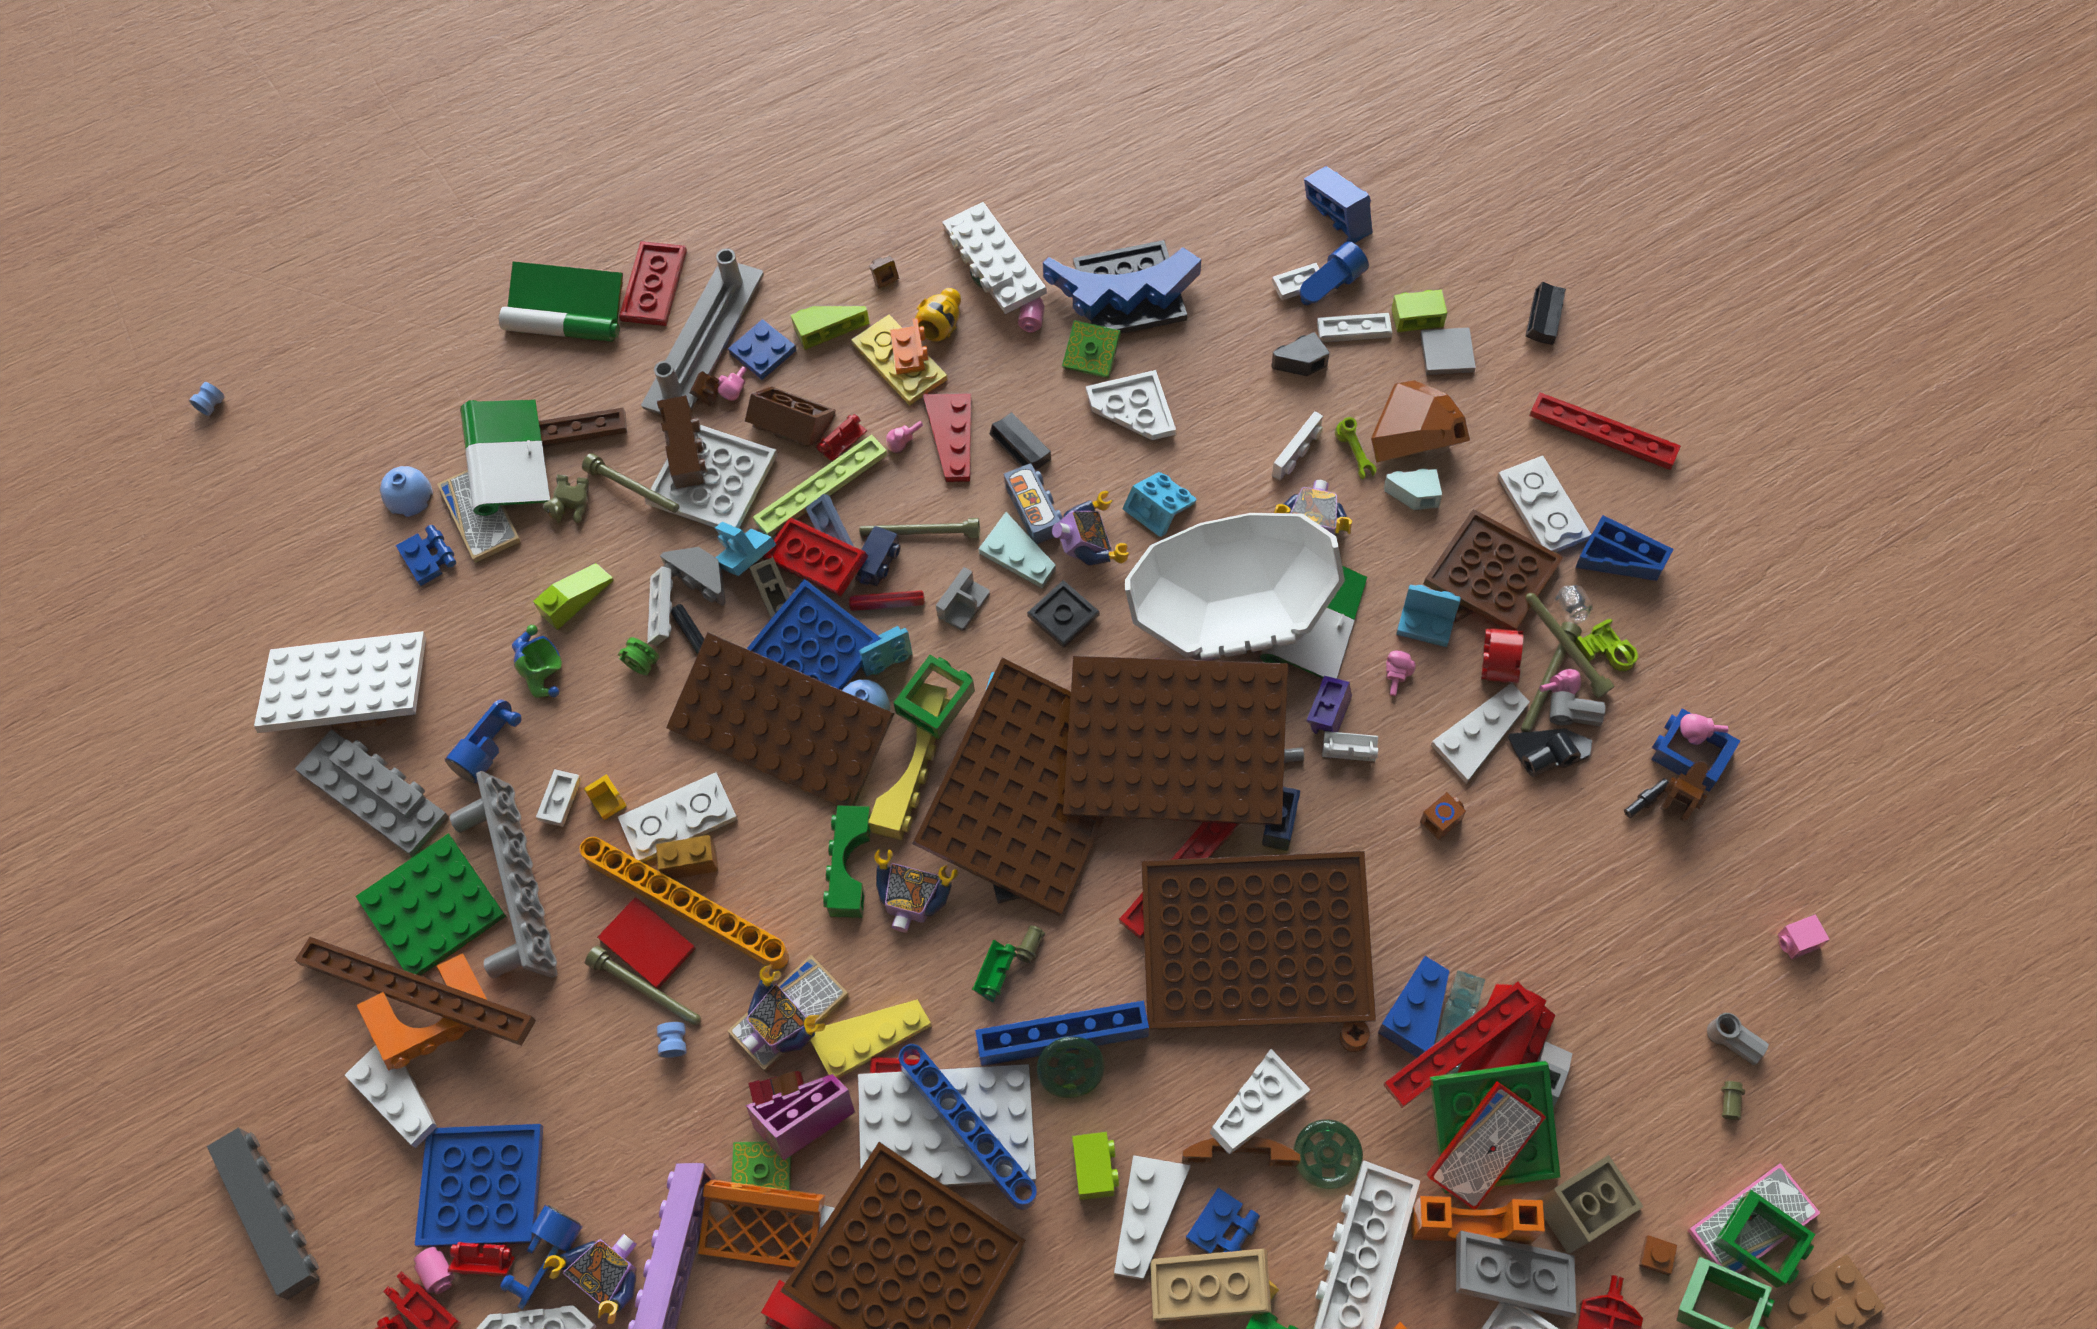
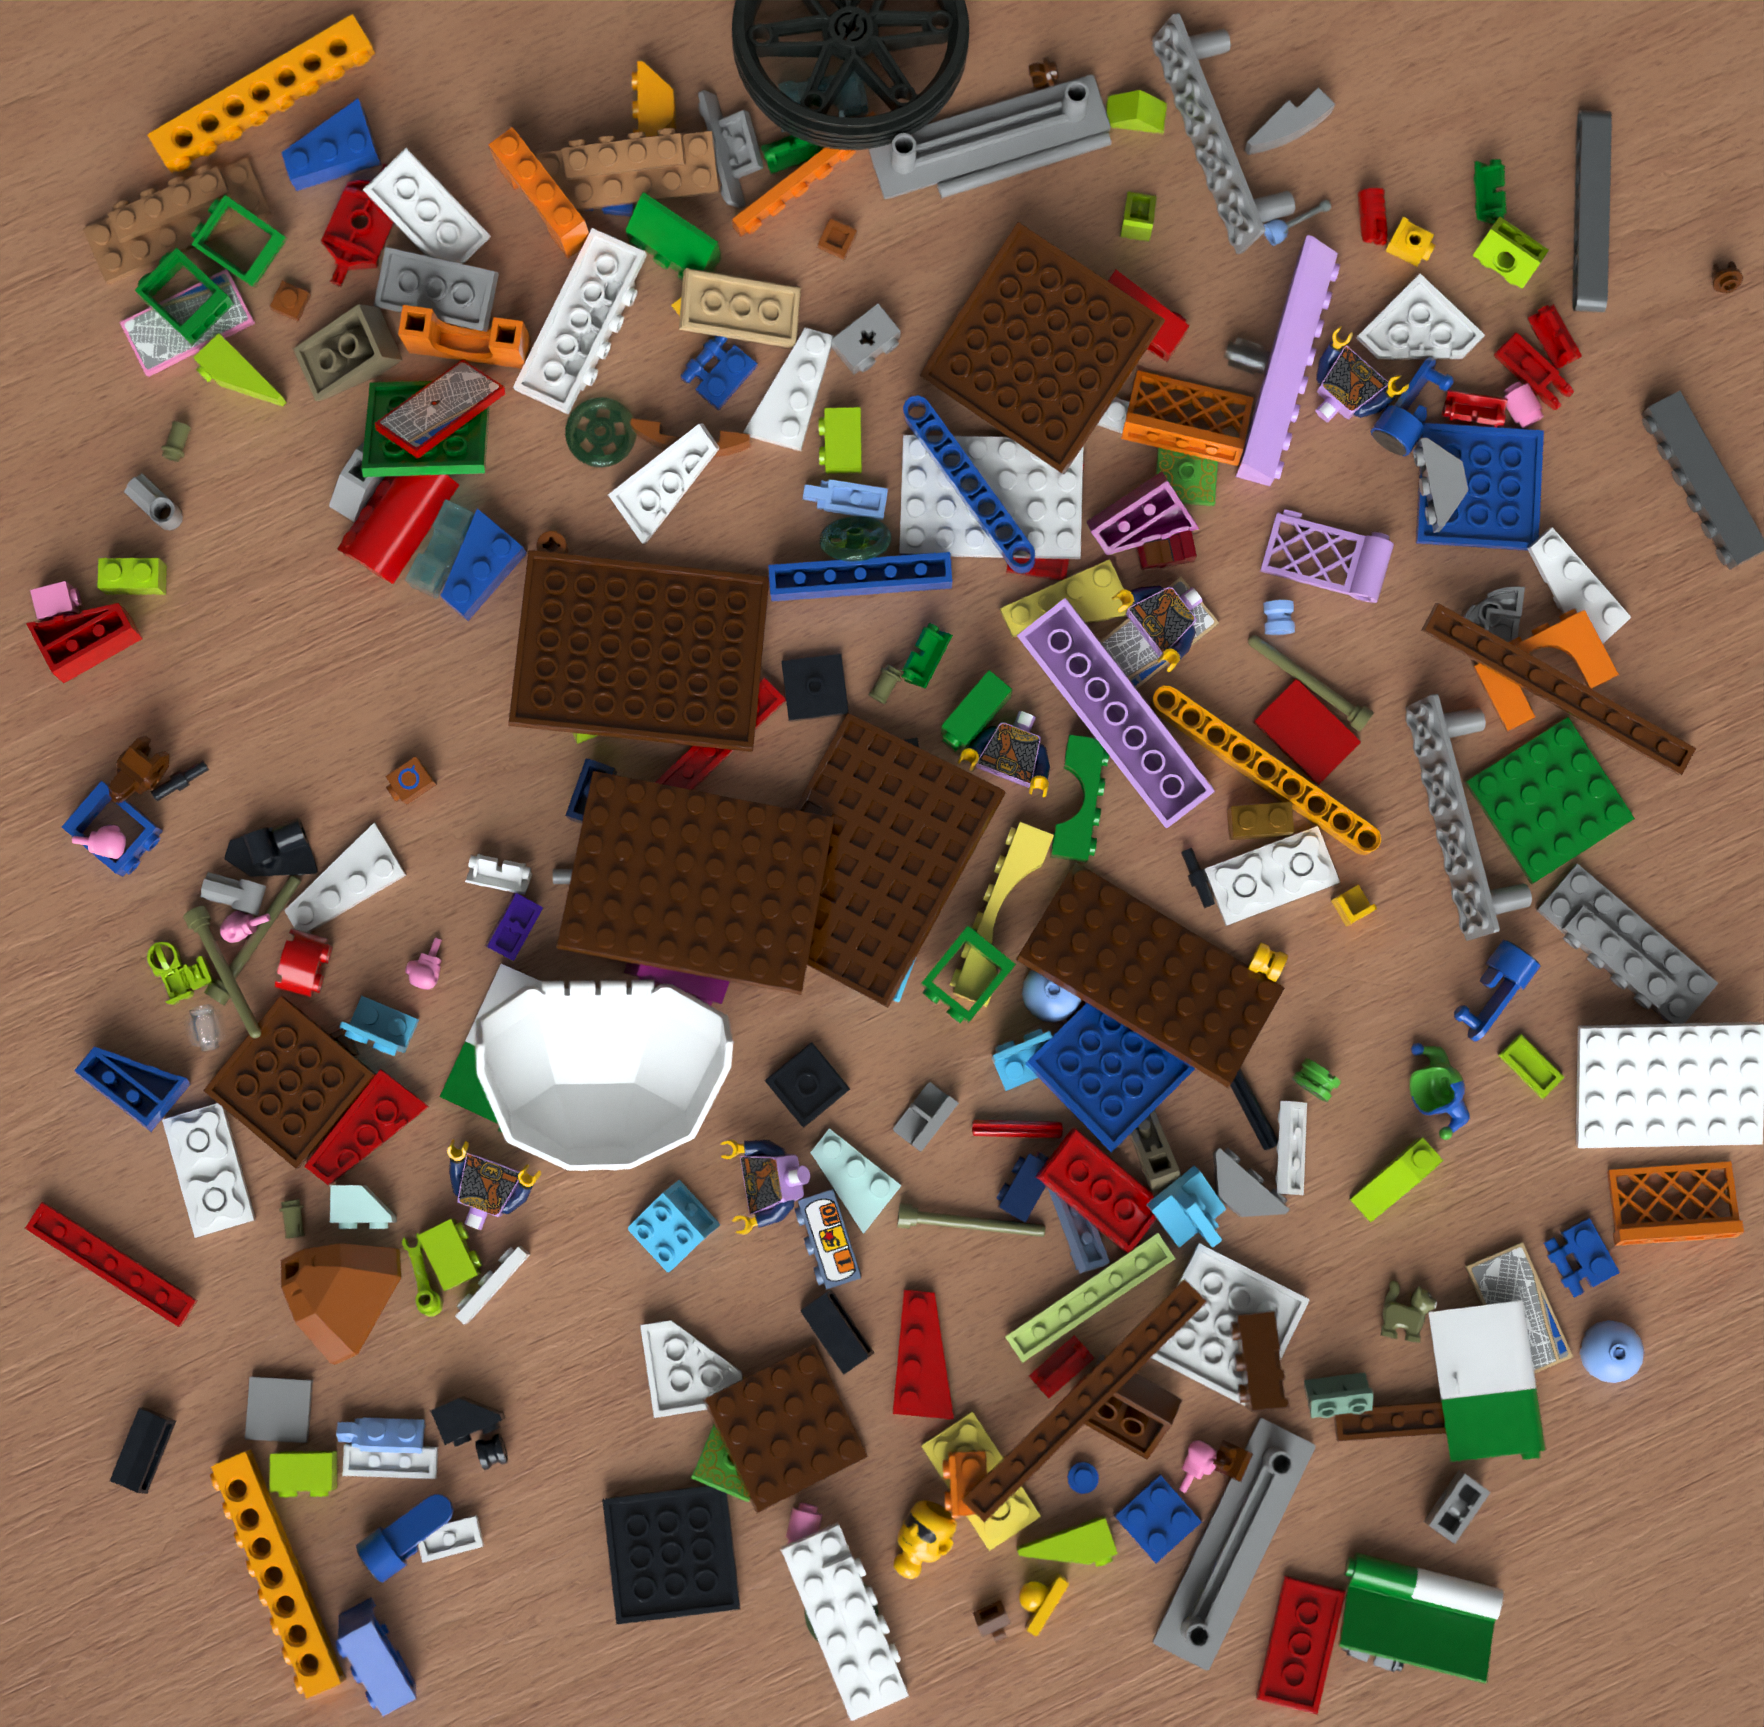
camera: 175 degrees left, 20 degrees up
white plate [536,769,581,827] -> none
olive piece [582,453,680,513] -> none
bright pink piece [886,421,923,453] -> none
arch [1043,247,1201,320] -> none
red plate [1384,981,1537,1108] -> none
none -> red wedge [26,603,143,683]
none -> lime brick [97,558,167,595]
none -> lime slope [193,333,287,407]
none -> light orange brick [210,1449,346,1699]
none -> olive pin [279,1199,305,1239]
none -> red wing [304,1069,430,1185]
none -> light blue hinge [336,1418,425,1453]
none -> lime brick [417,1219,483,1291]
none -> black wheel [475,1433,509,1471]
none -> reddish brown plate [702,1344,868,1513]
none -> black plate [781,654,849,722]
none -> light blue hinge [803,479,888,520]
none -> light grey brick [831,304,901,375]
none -> green brick [941,670,1013,752]
none -> reddish brown plate [962,1278,1207,1523]
none -> lavender slope [1017,598,1215,829]
none -> yellow tile [1019,1574,1069,1637]
none -> blue plate [1067,1462,1099,1494]
none -> black bar [1181,848,1215,908]
none -> clear smoke brick [1224,337,1270,375]
none -> yellow wheel [1248,942,1288,982]
none -> lavender piece [1260,509,1394,603]
none -> sand green bracket [1304,1372,1373,1418]
none -> light grey slope [1413,437,1468,533]
none -> light grey brick [1423,1471,1490,1544]
none -> light grey brick [1464,587,1525,642]
none -> lime tile [1498,1034,1565,1099]
none -> orange fence [1607,1161,1744,1246]

